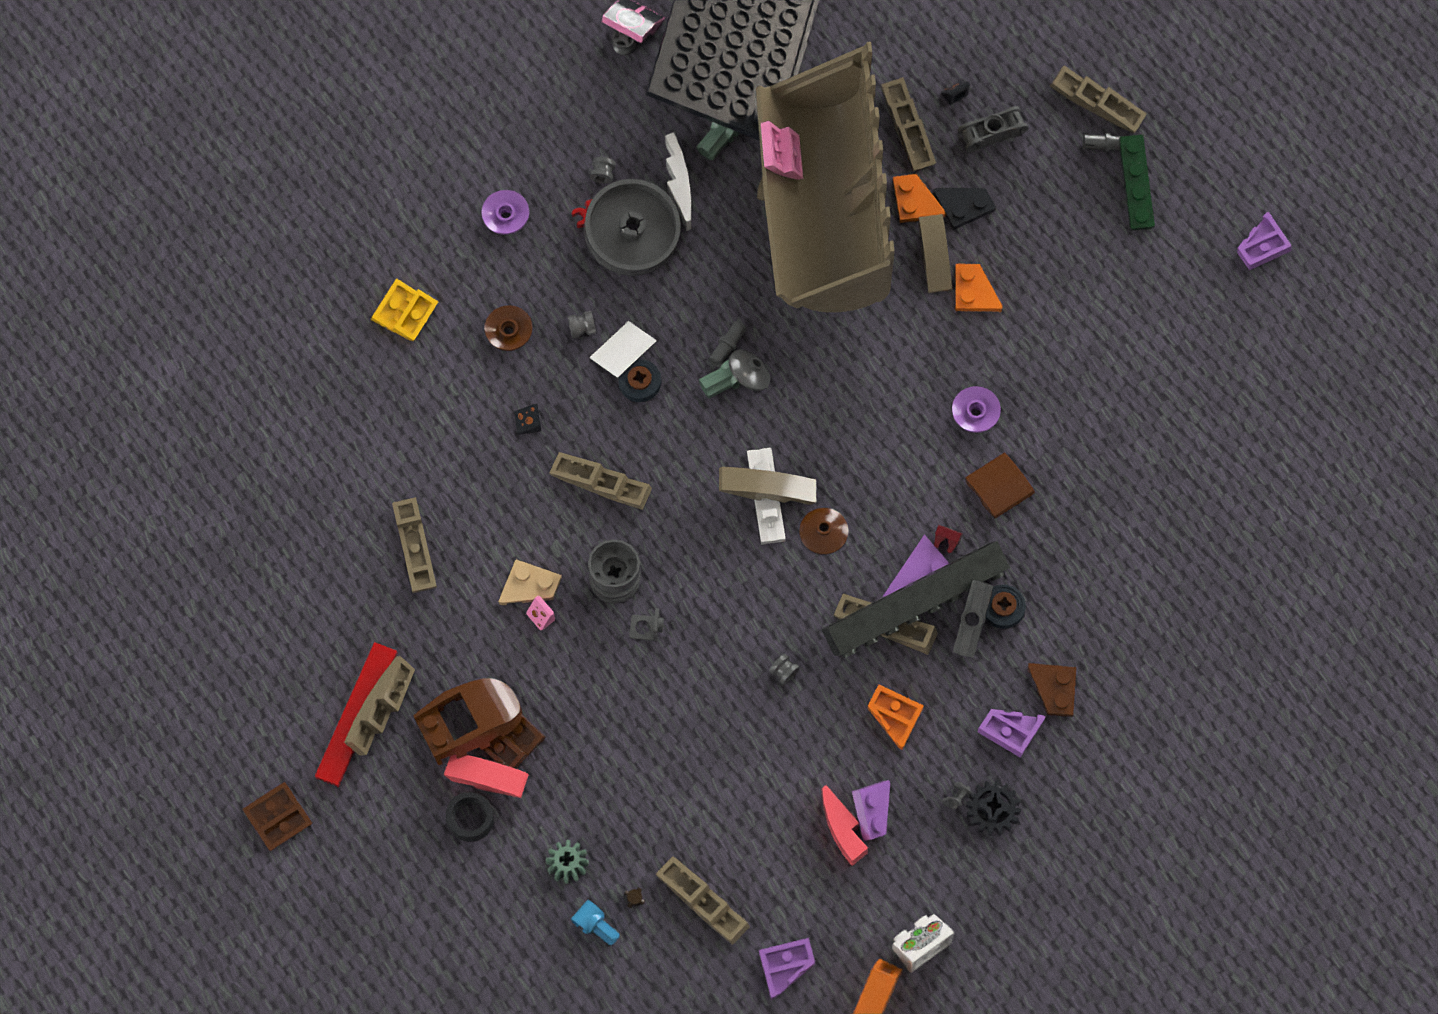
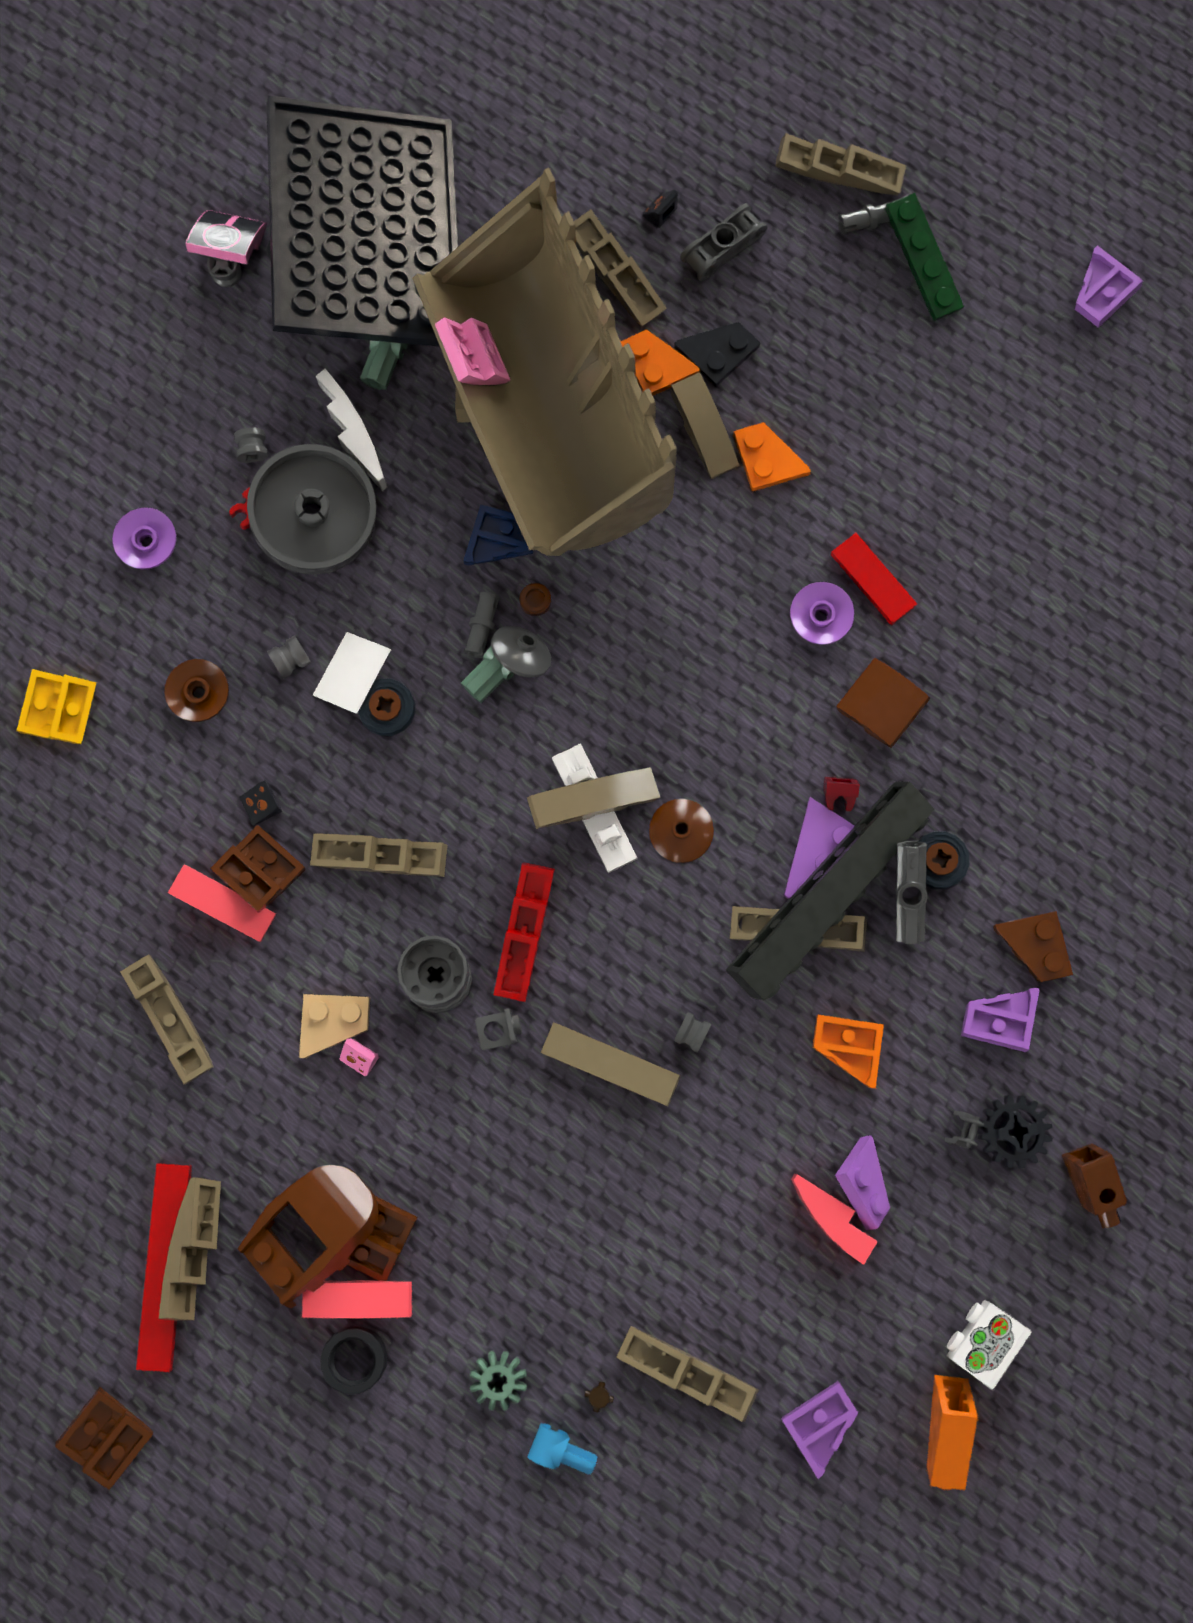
camera: 15 degrees left, 10 degrees up
none -> coral slope [168,864,276,942]
none -> reddish brown slope [210,825,306,913]
none -> dark blue wing [463,504,534,566]
none -> red slope [493,862,555,1002]
none -> reddish brown tile [519,583,551,616]
none -> dark tan slope [541,1022,681,1106]
none -> red tile [831,533,917,626]
none -> reddish brown torso [1062,1143,1127,1228]

